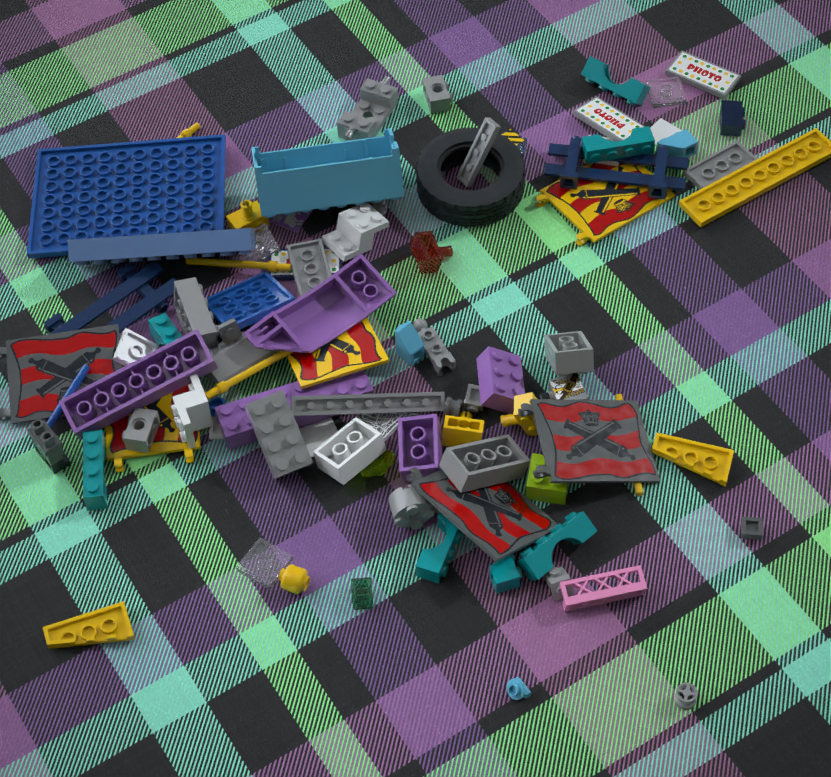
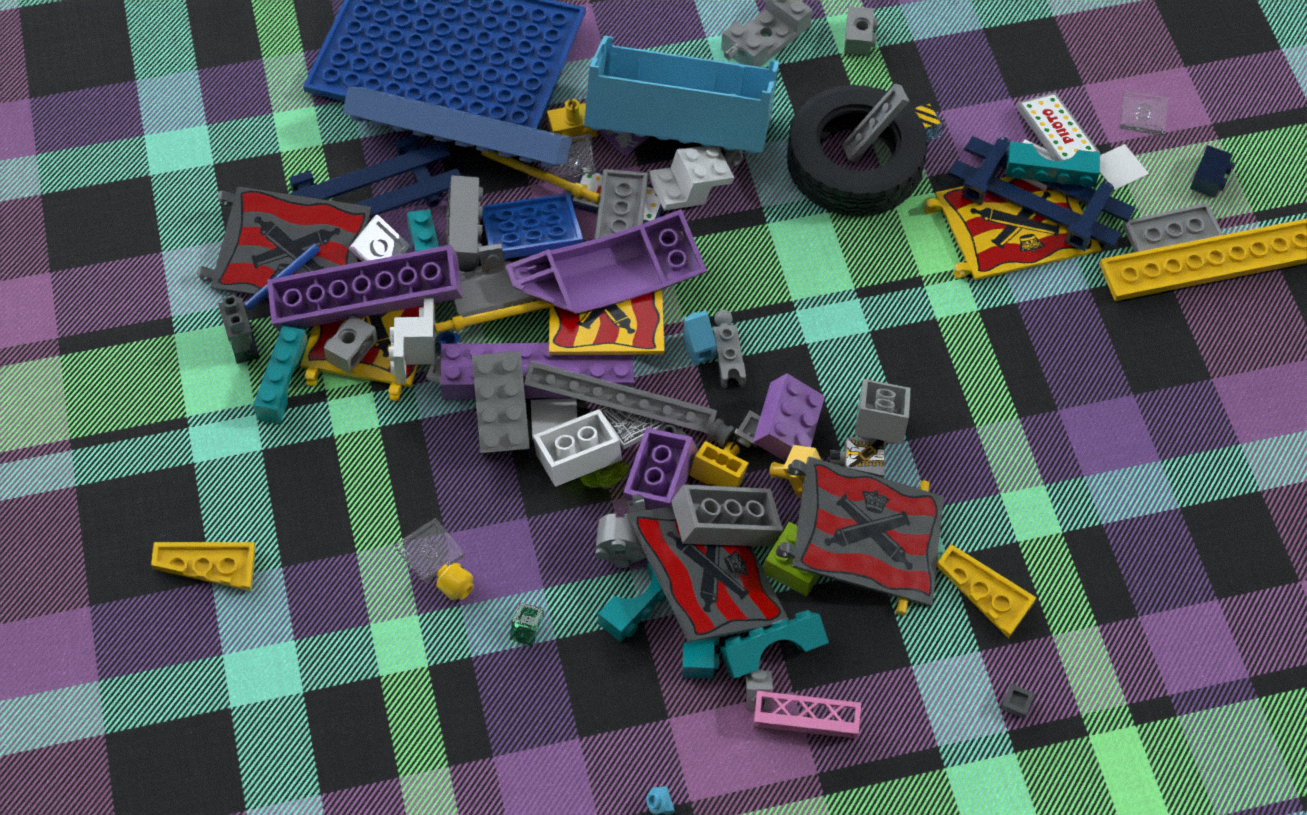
camera: 15 degrees right, 5 degrees up
clear red brick [410,231,453,274] -> none
teal arch [581,56,651,106] -> none
medium azure slope [656,129,698,158] -> none
tile [665,51,741,100] -> none

